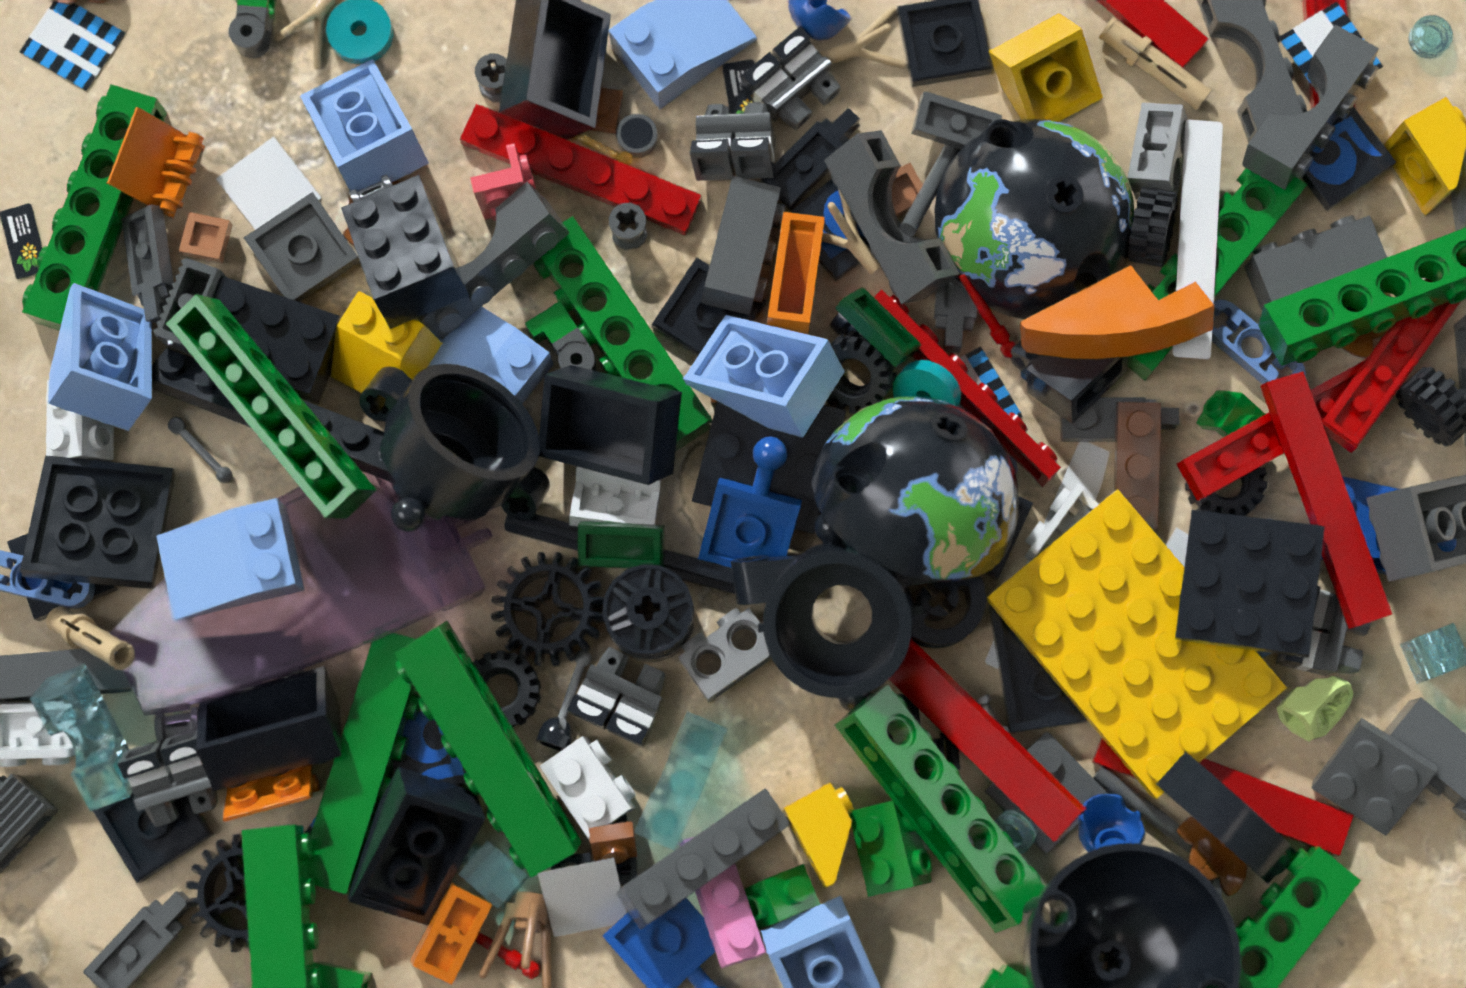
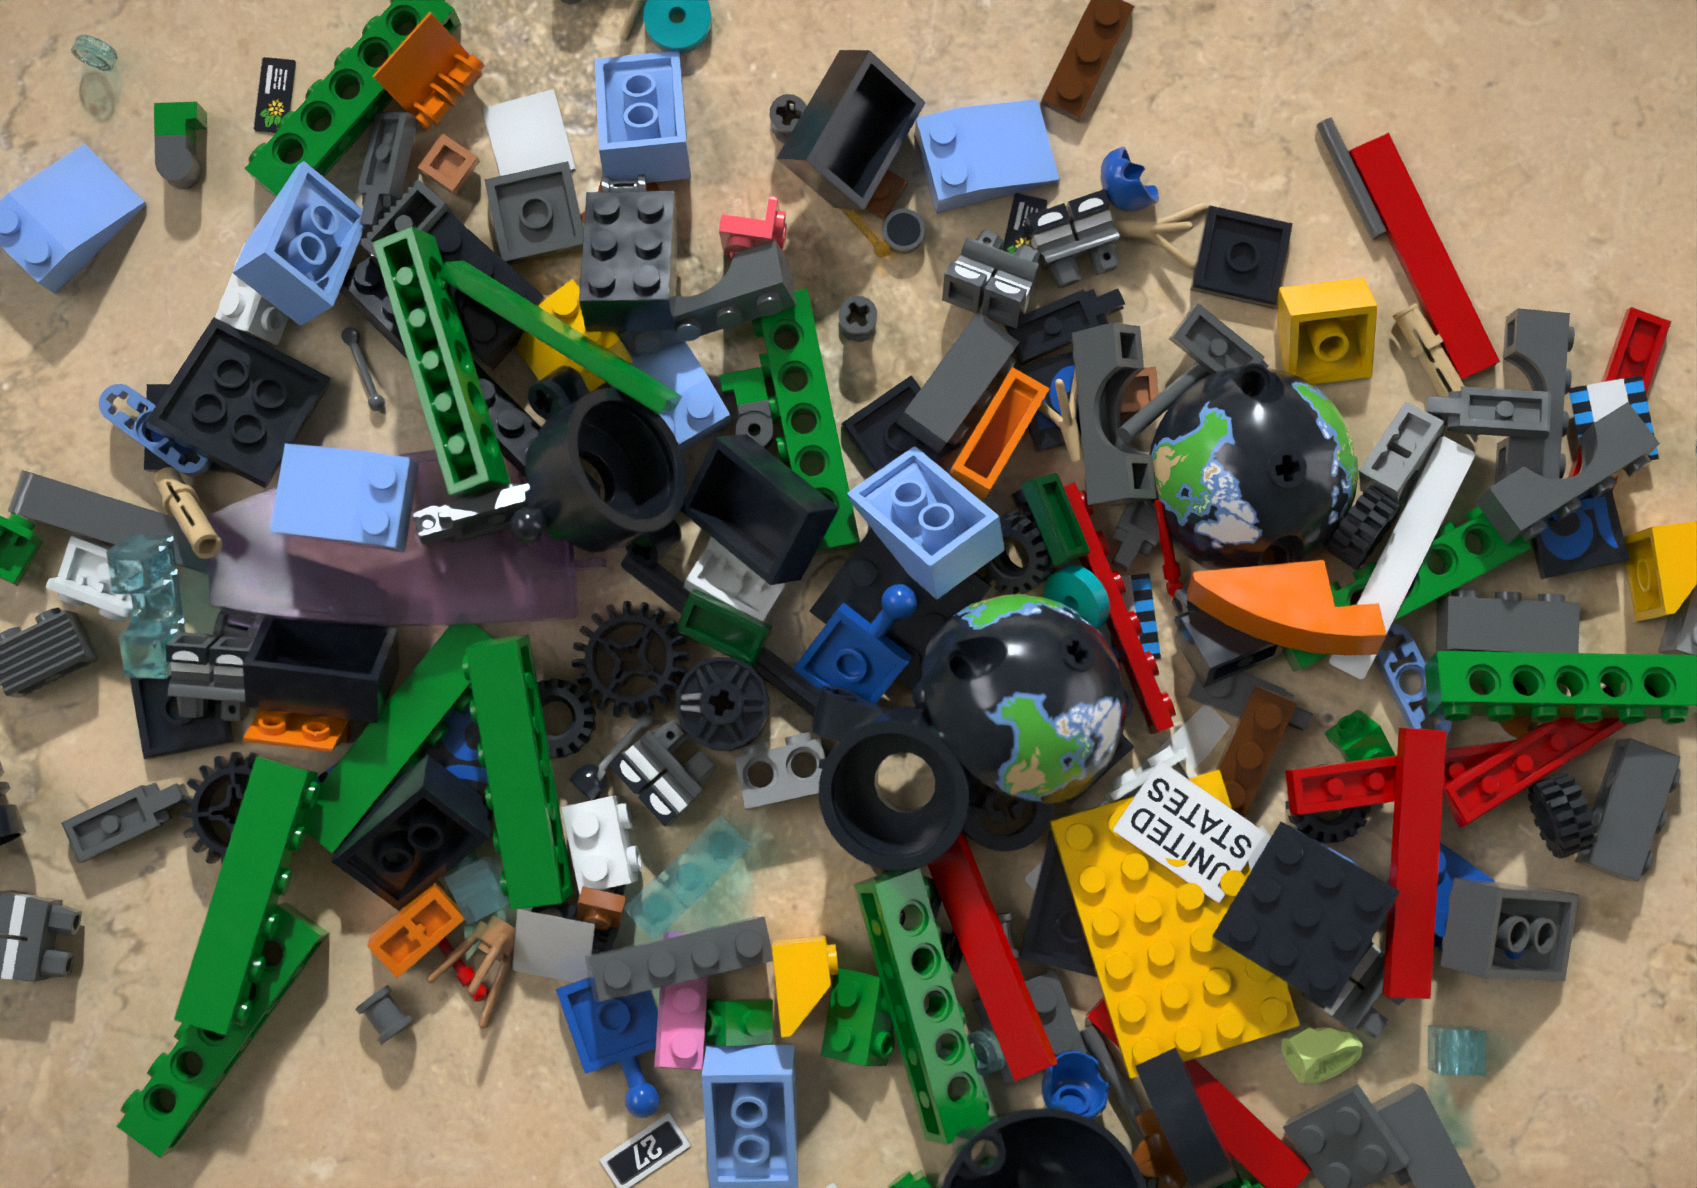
camera: 15 degrees right, 5 degrees up
red plate [459,103,702,236] -> none
none -> dark grey hinge [413,484,529,545]
none -> green tile [439,261,682,414]
none -> white sticker [1113,760,1266,903]
none -> dark grey hinge [1424,386,1551,439]

